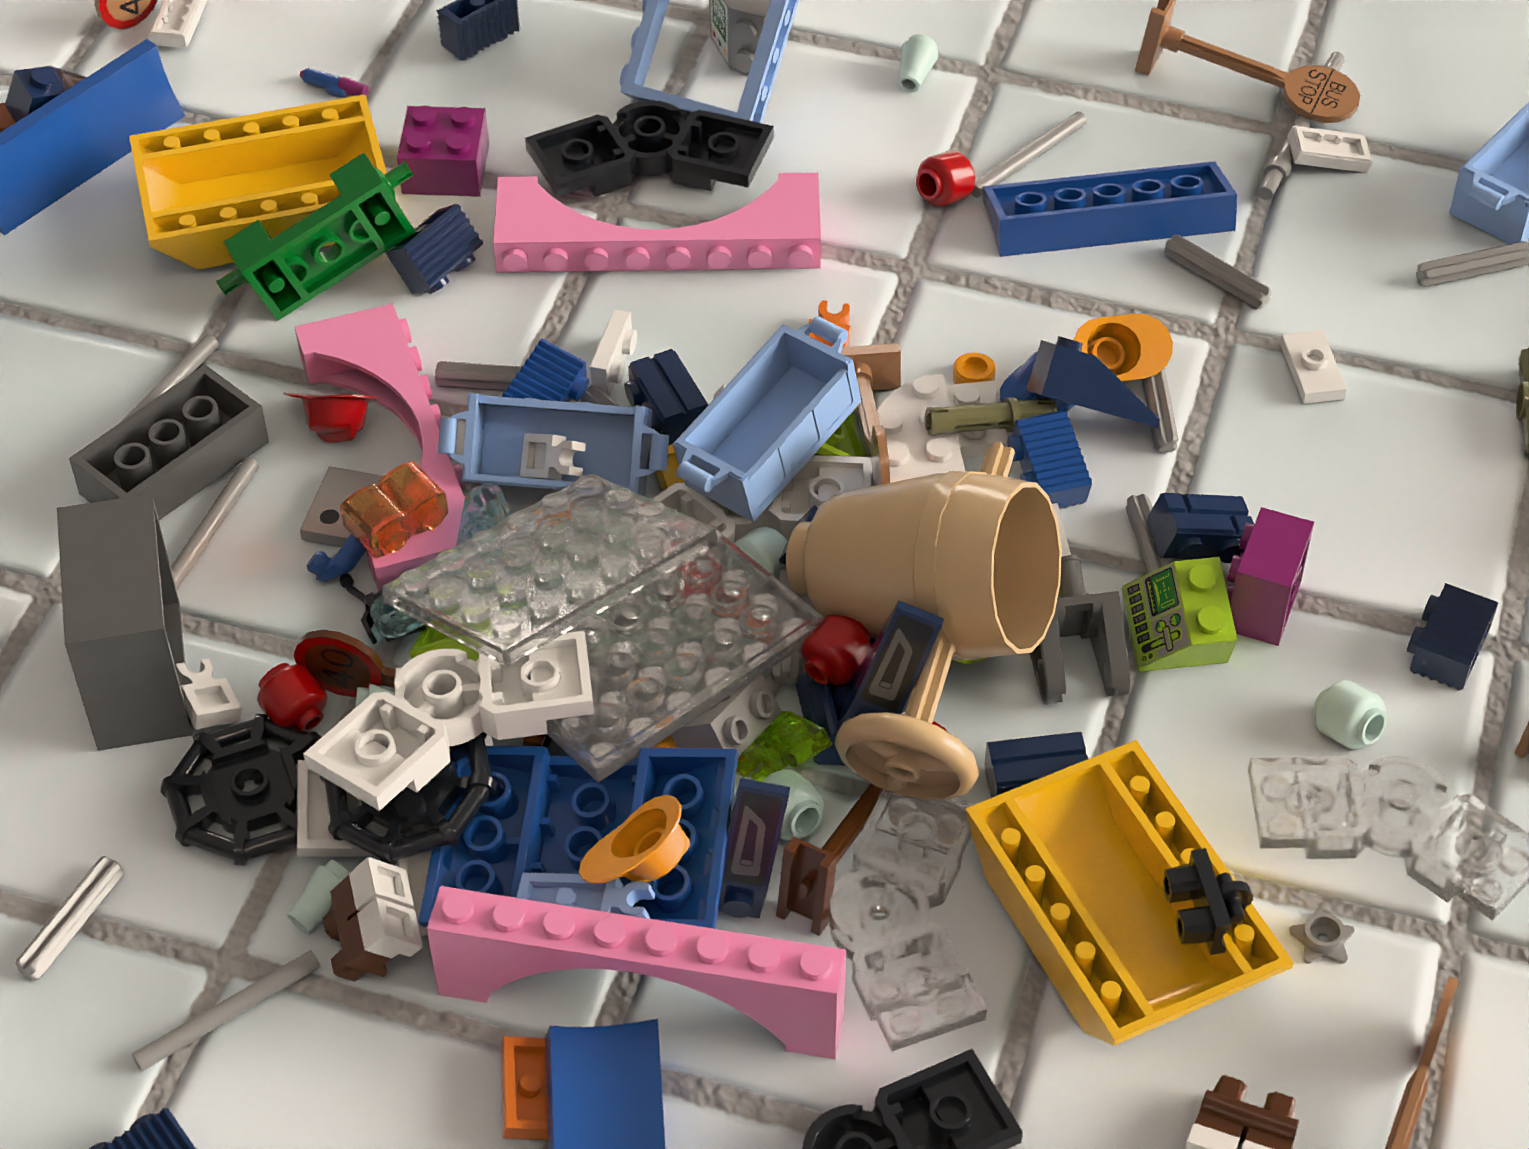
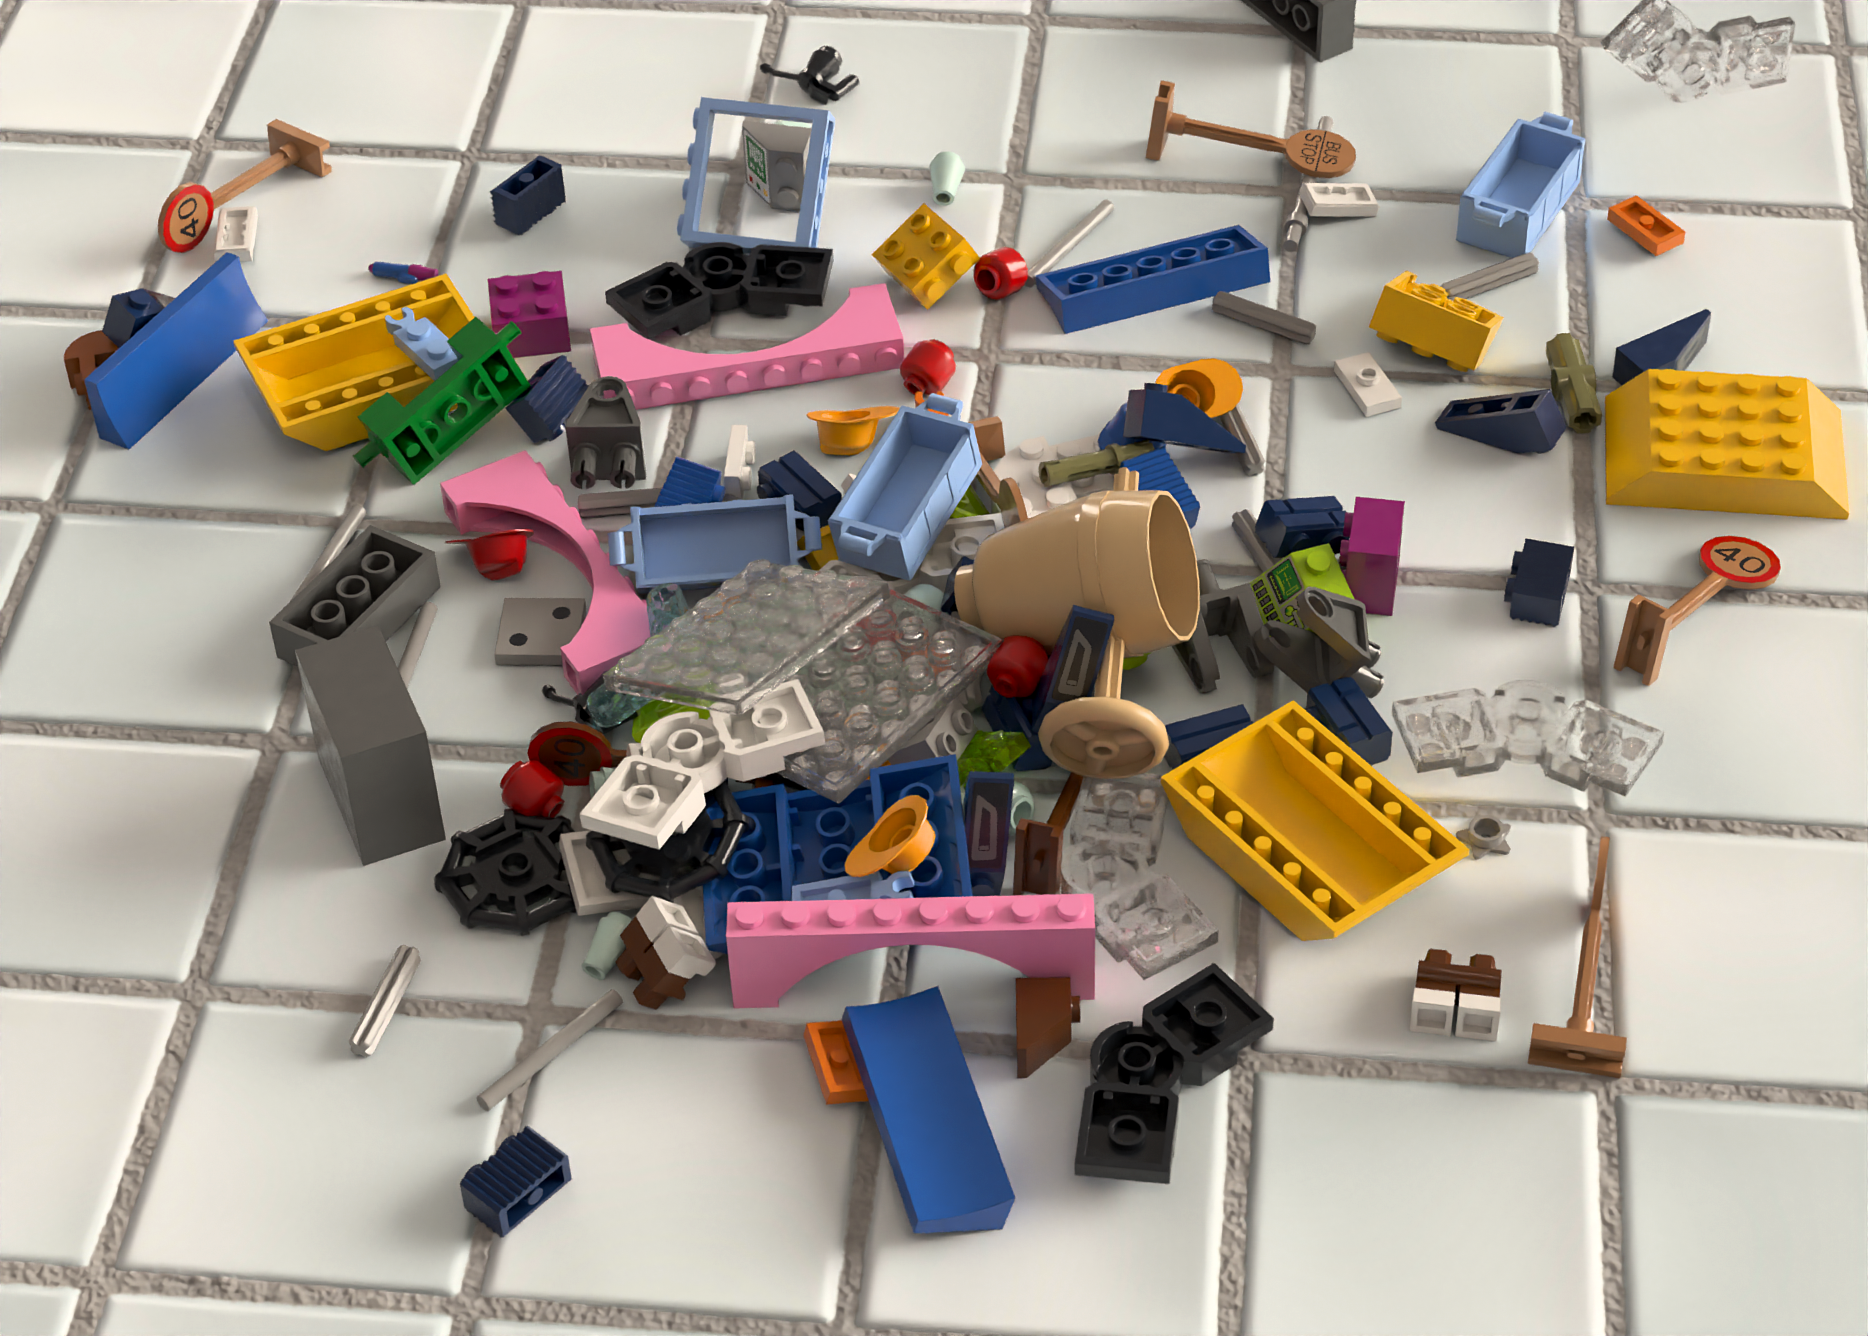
camera: 10 degrees left, 5 degrees down
white plate [175,658,242,730] -> none
blue arm [306,530,367,582] -> none
clear orange brick [340,461,449,558] -> none
white plate [520,433,586,480] -> none
light orange tile [953,352,996,384] -> none
black hips [1162,848,1254,955] -> none
light aqua head [1315,680,1387,749] -> none
none -> light blue plate [385,307,459,381]
none -> dark grey piece [565,376,646,489]
none -> light orange piece [807,406,900,456]
none -> yellow brick [871,203,980,310]
none -> red head [900,339,956,395]
none -> reddish brown slope [1016,977,1080,1078]
none -> dark grey piece [1254,587,1384,698]
none -> dark blue brick [1304,677,1393,765]
none -> yellow wedge [1369,270,1504,372]
none -> dark blue slope [1435,389,1567,454]

